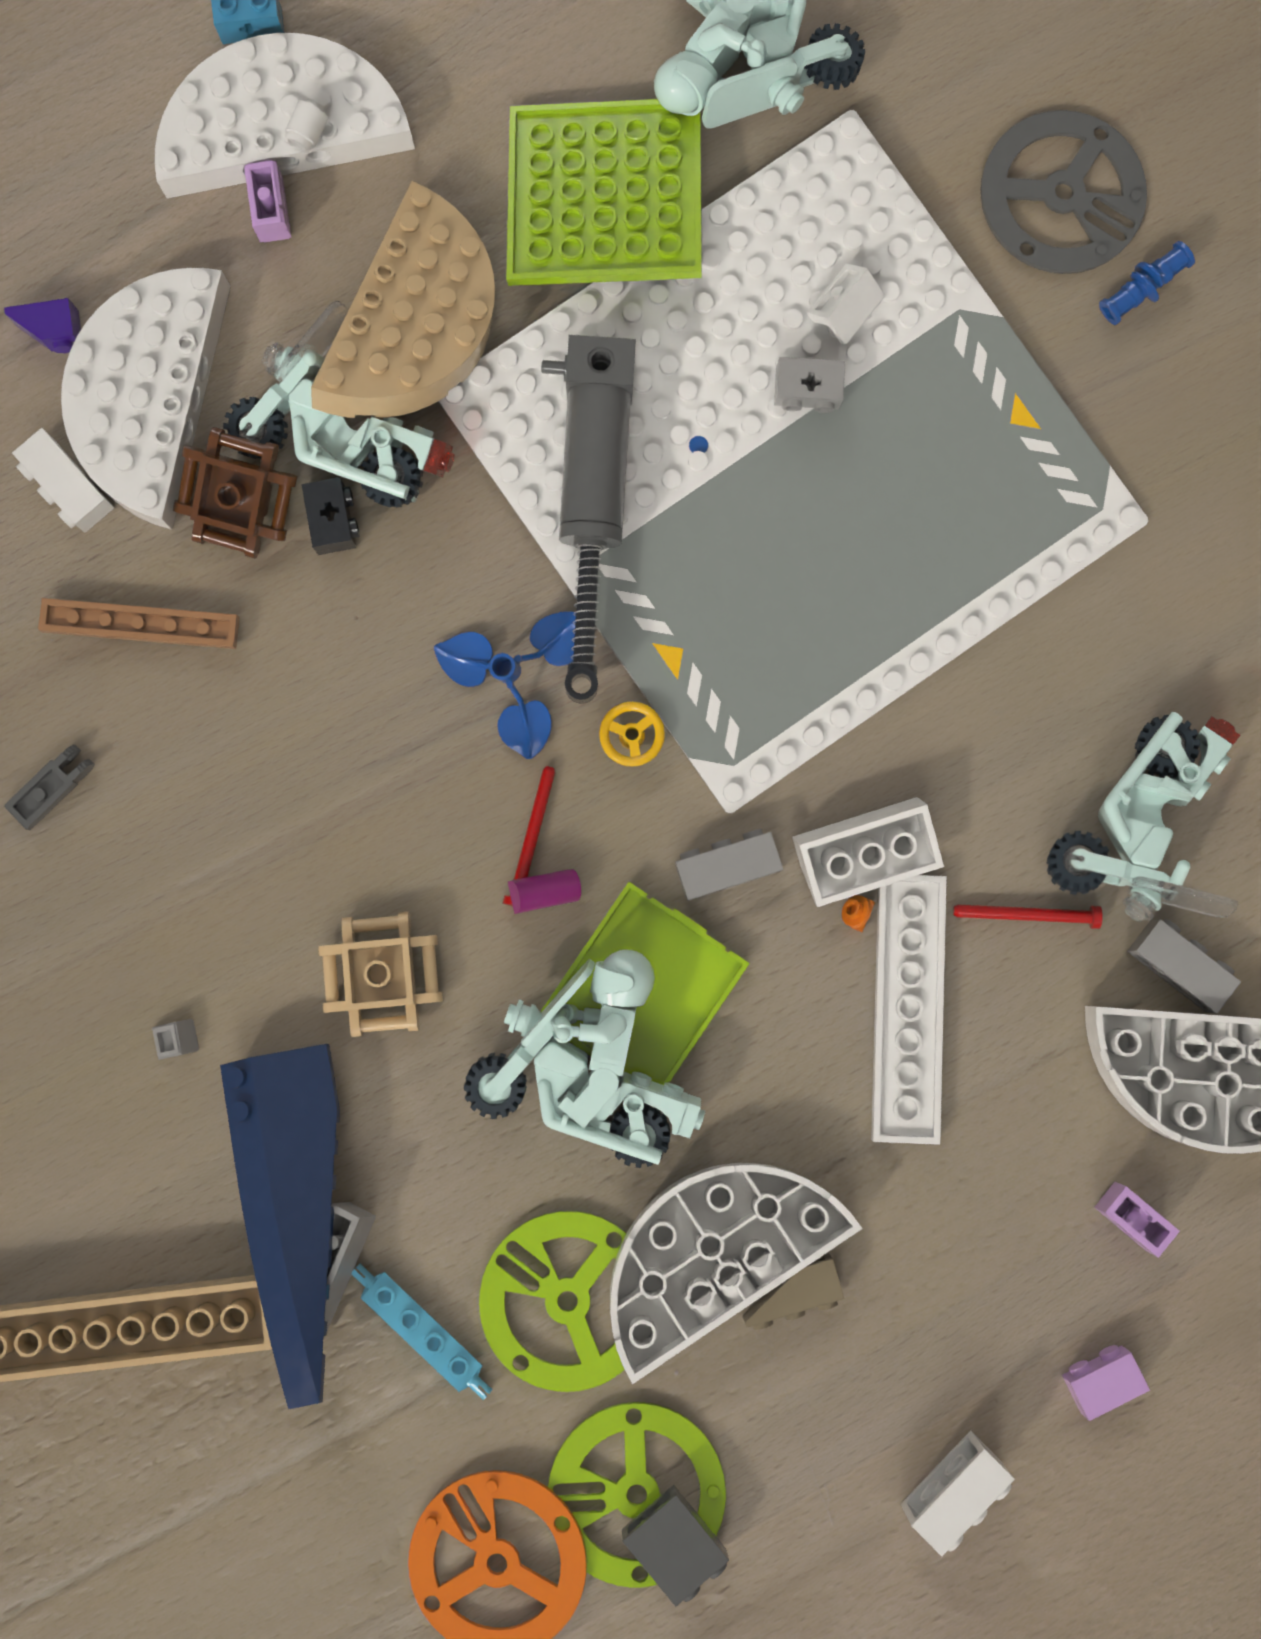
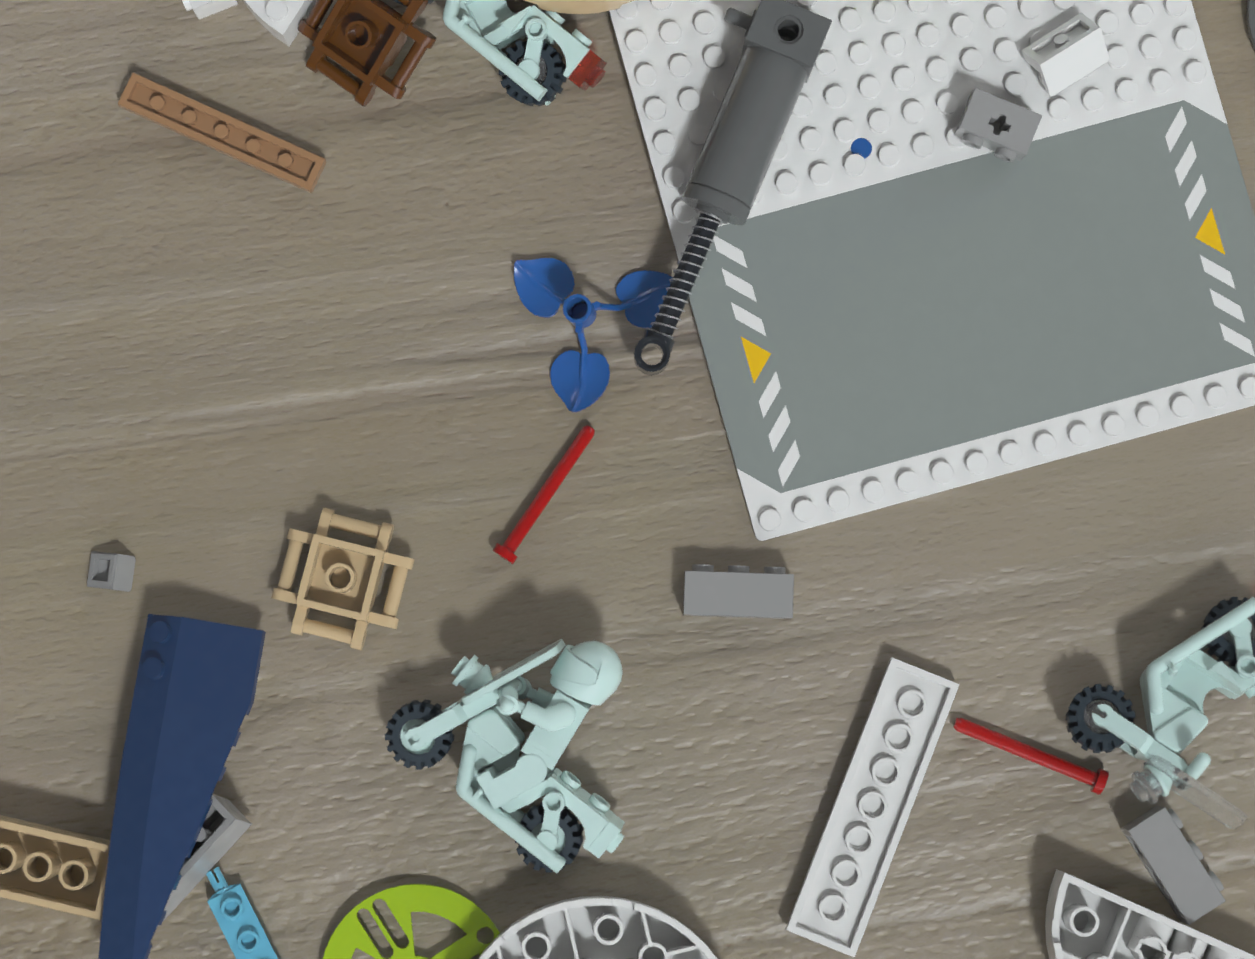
camera: 20 degrees right, 0 degrees up
dark grey hinge [4,744,95,830] -> none
black brick [301,477,360,555] -> none
magenta brick [508,869,581,914] -> none
lime piece [540,882,750,1085] -> none
yellow piece [599,701,665,767] -> none
white slope [792,797,944,907] -> none
orange plate [842,895,875,933] -> none

